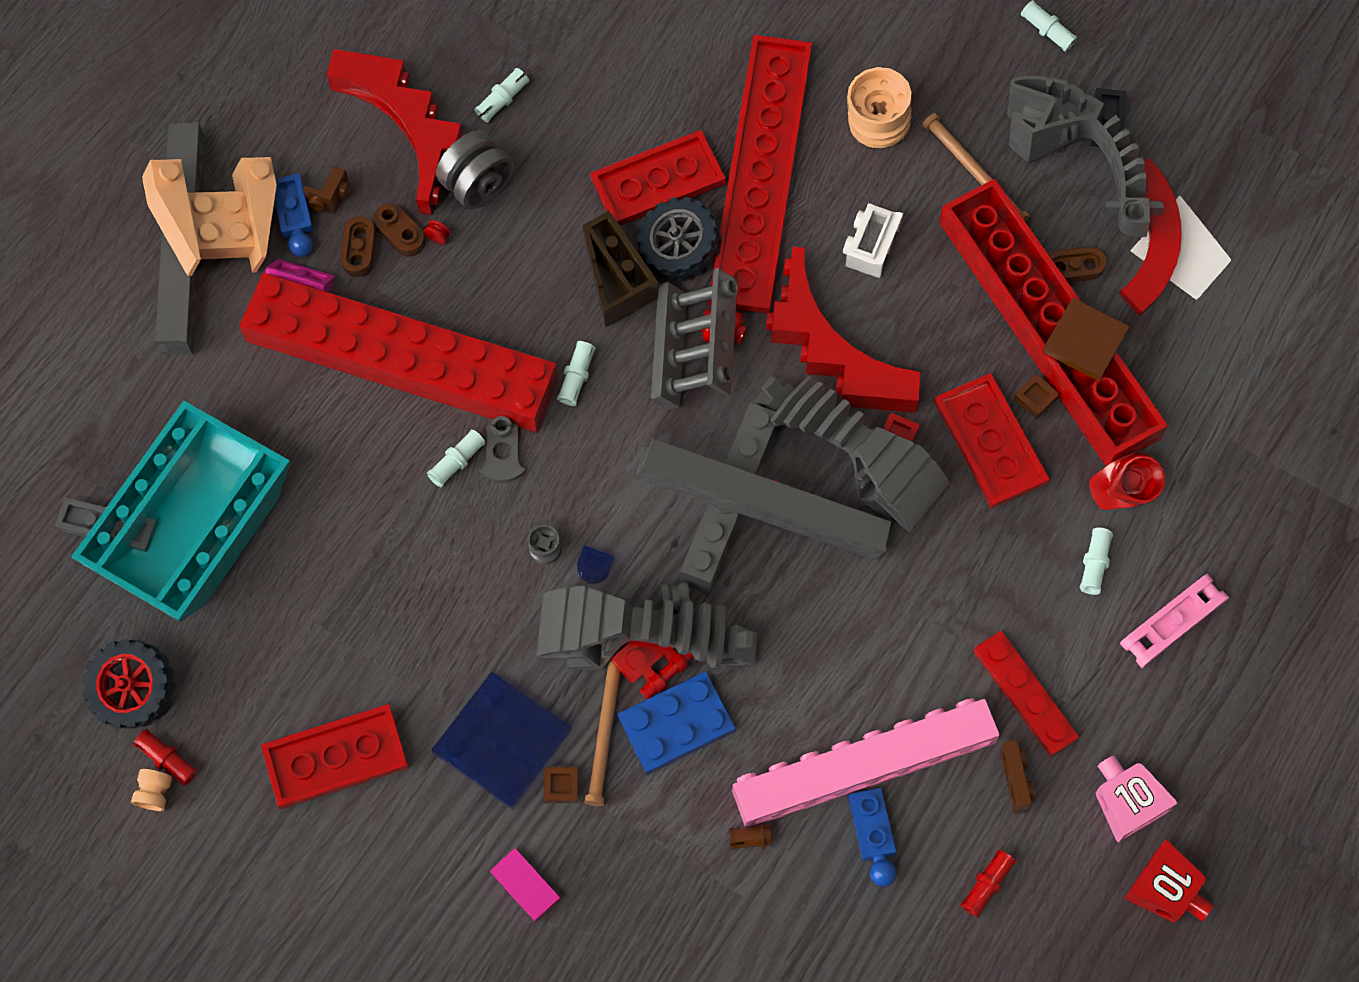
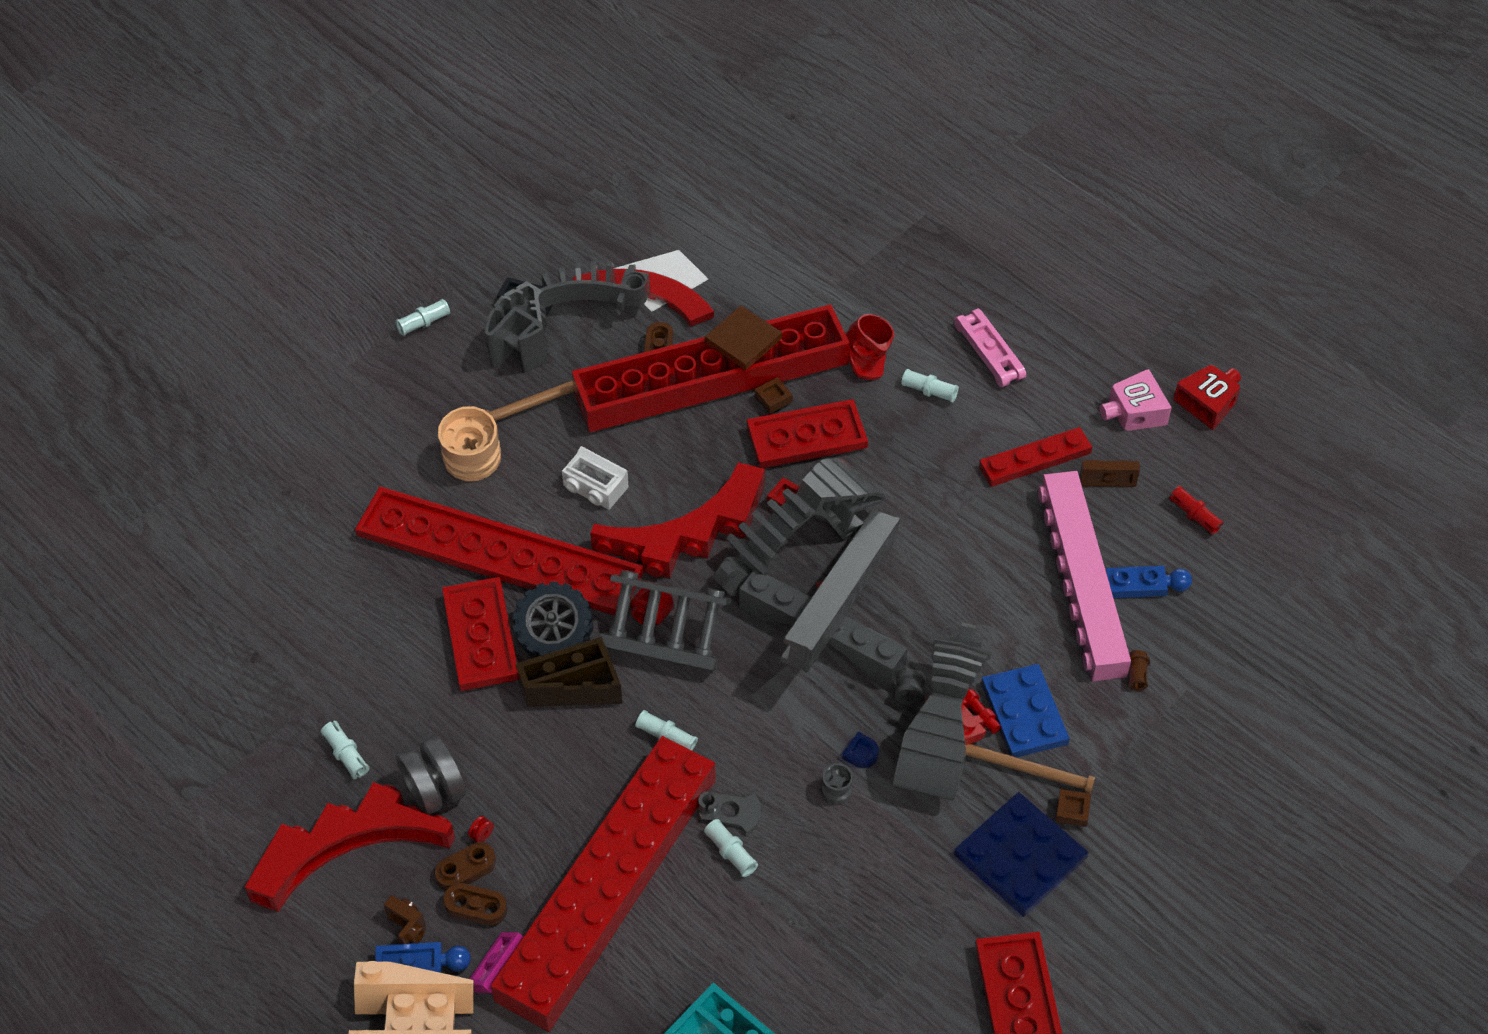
camera: 80 degrees left, 15 degrees down
dark pink tile [490,848,561,923] -> none

